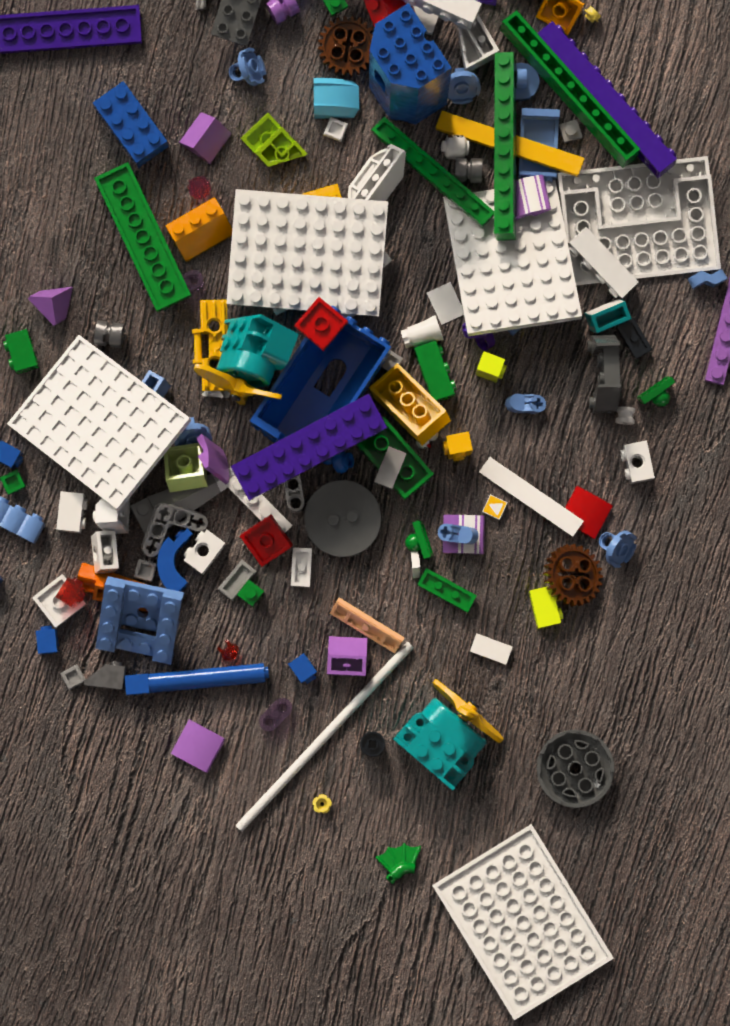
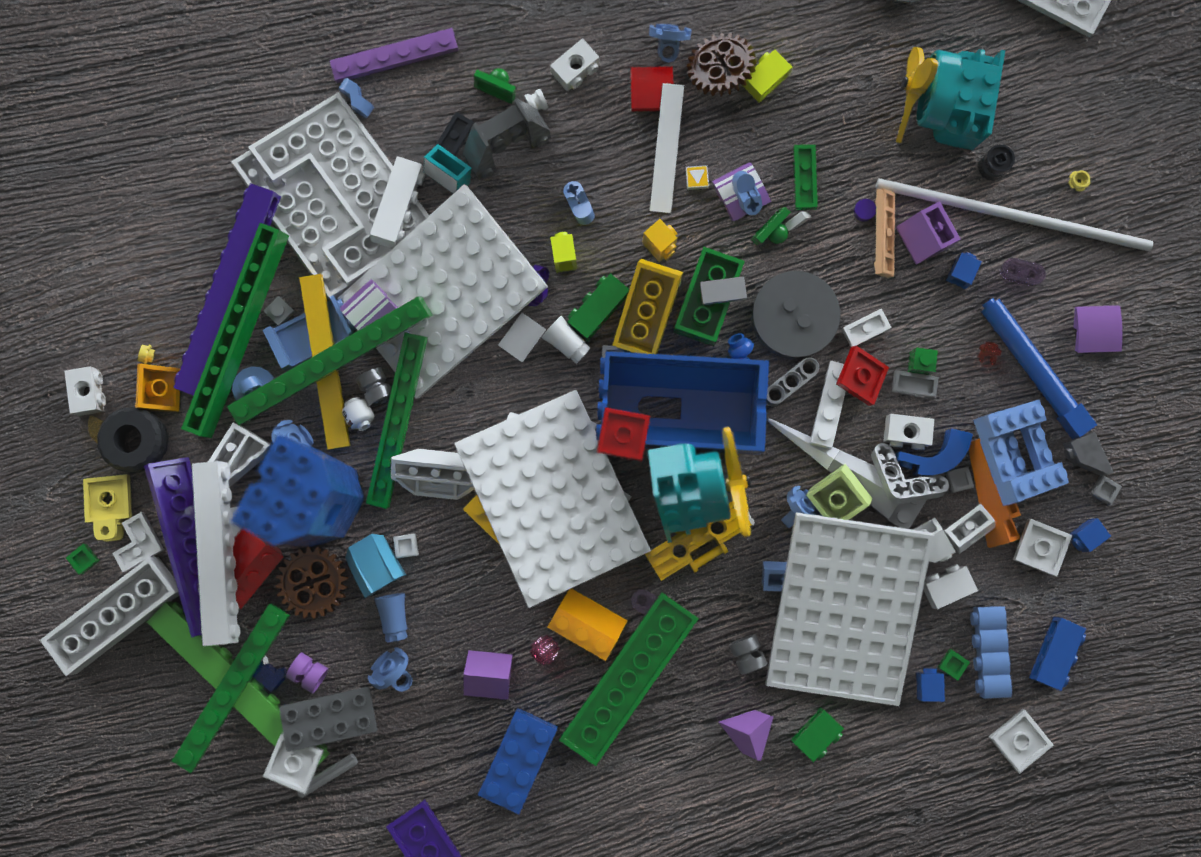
camera: 115 degrees left, 0 degrees up
clear red brick [55,577,86,608] -> none
medium lavender slope [196,434,229,484] -> none
dark purple plate [231,394,387,501] -> none
lime slope [240,112,307,167] -> none
green arm [375,843,421,884] -> none
white tile [470,633,512,665] -> none
none -> medium blue plant [374,593,407,642]
none -> dark purple tile [854,199,876,221]

